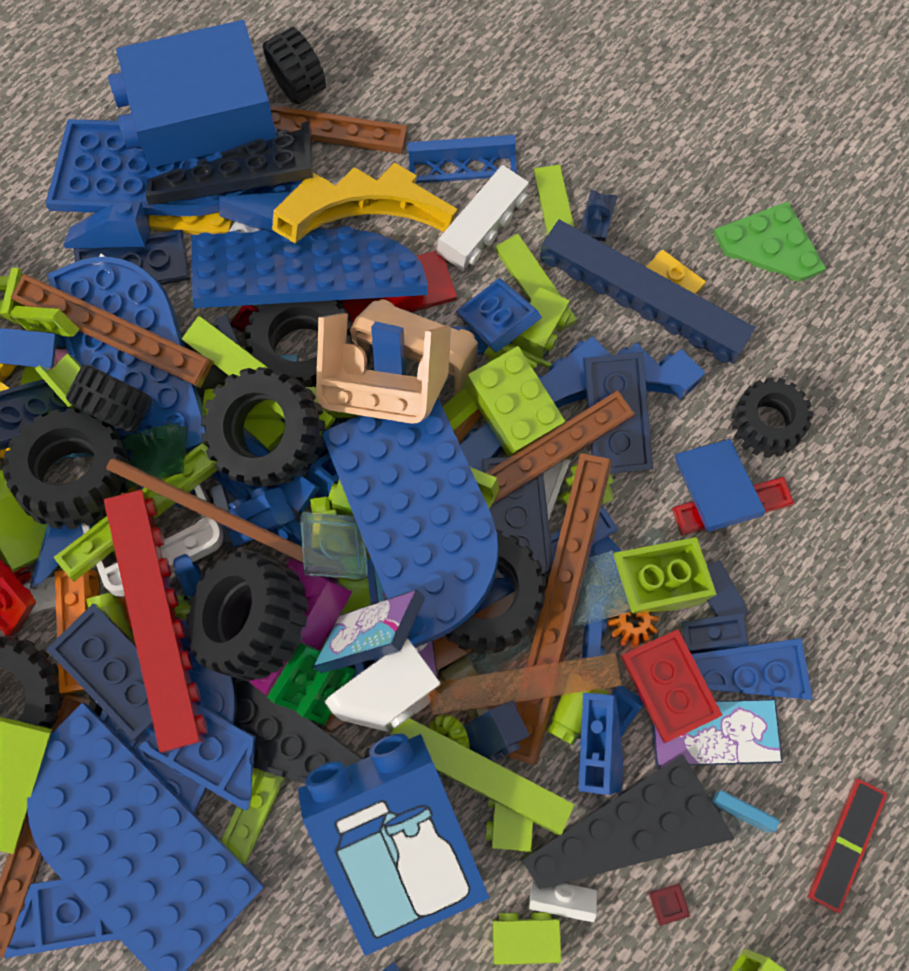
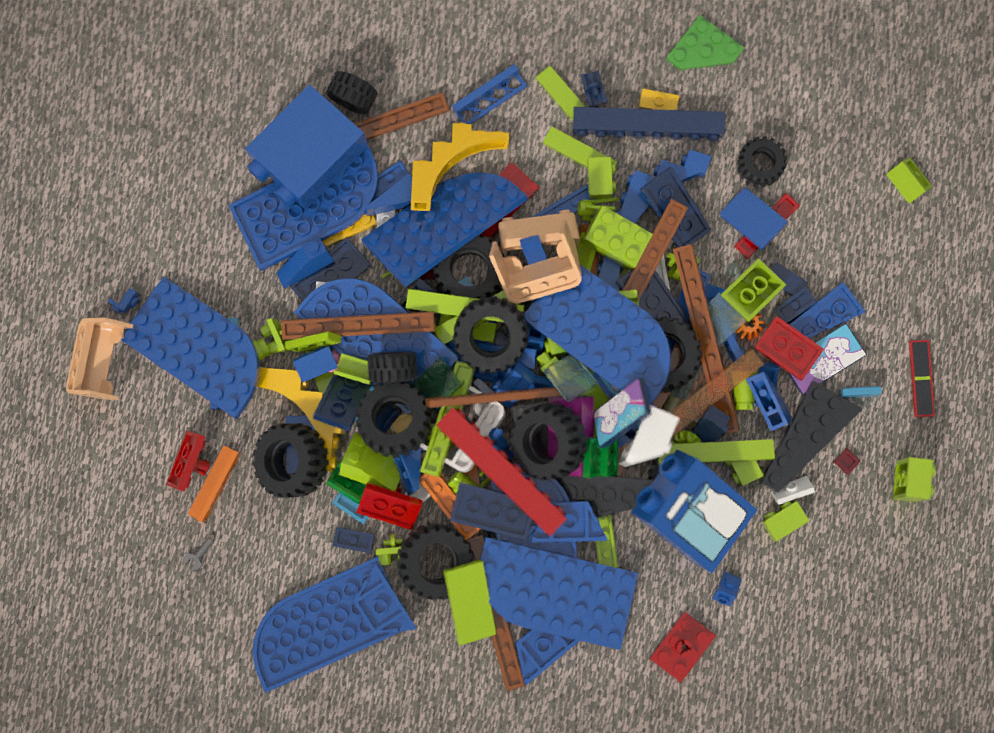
camera: 30 degrees left, 10 degrees up
black wing [145,121,313,205] -> none
white brick [436,165,529,271] -> none
blue tile [456,278,542,353] -> none
none -> dark blue tile [376,404,401,433]

